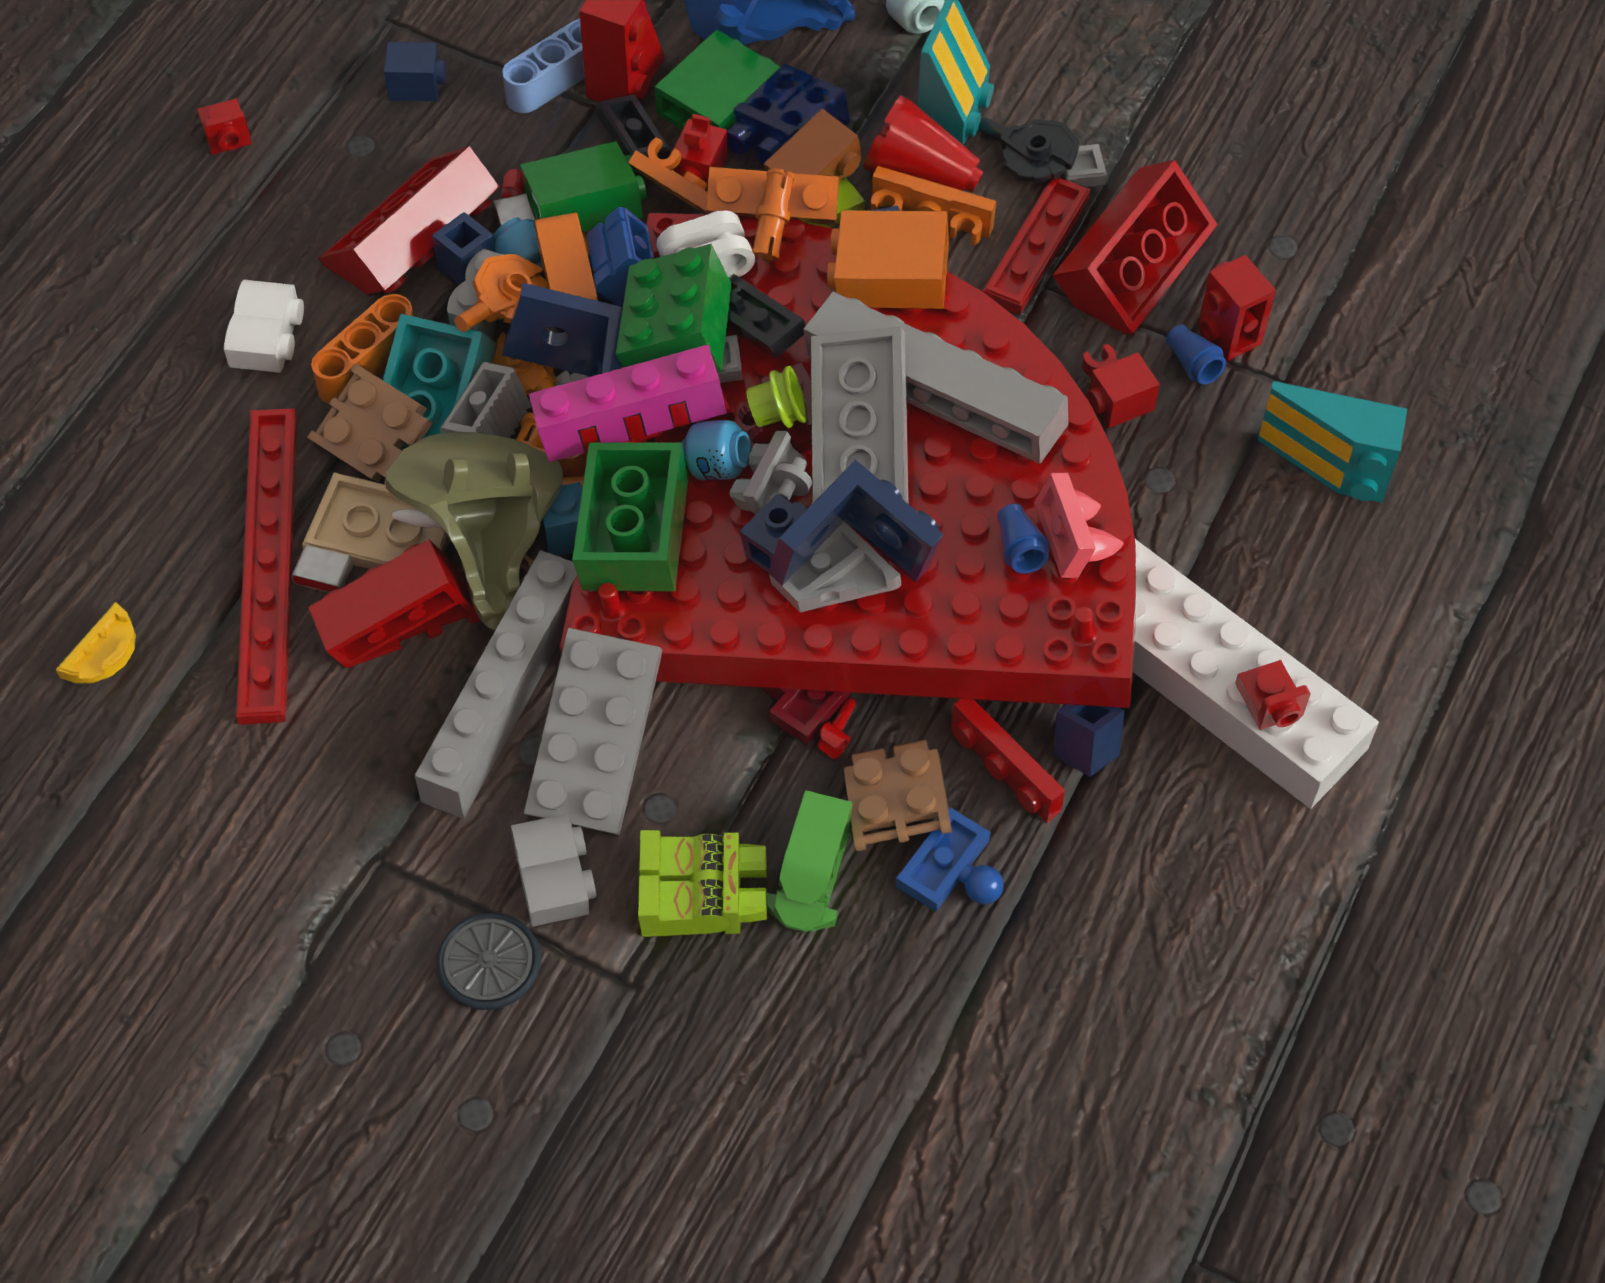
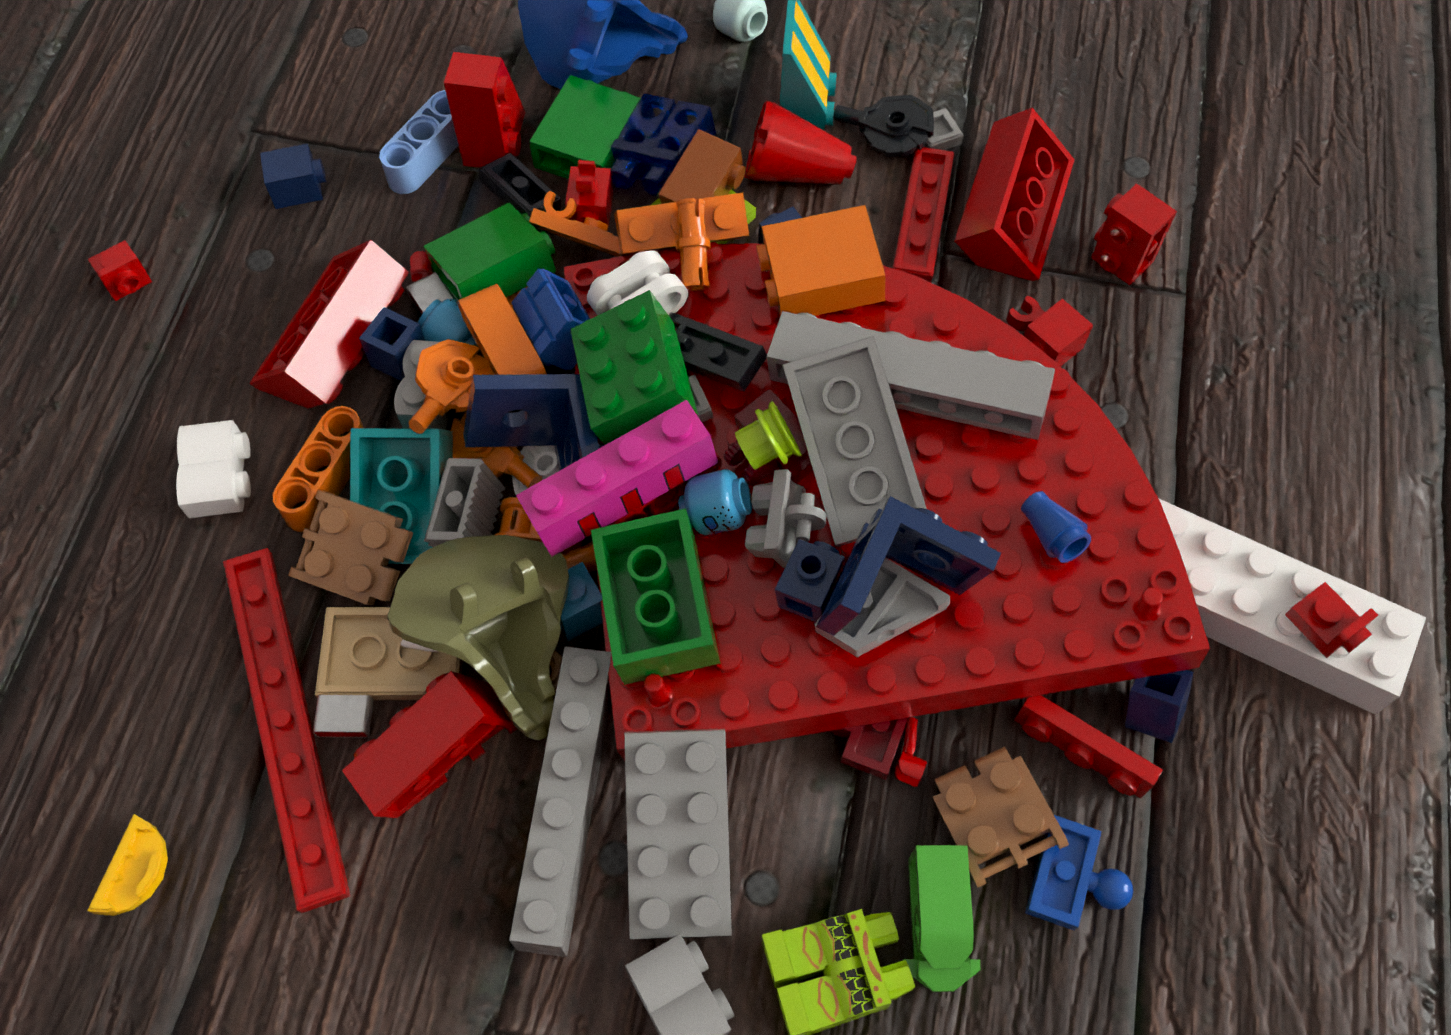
camera: 15 degrees left, 5 degrees up
orange plate [871,166,996,245] -> none
coral tile [1034,473,1123,578] -> none
blue cone [1166,324,1226,384] -> none
teal slope [1258,381,1407,503] -> none

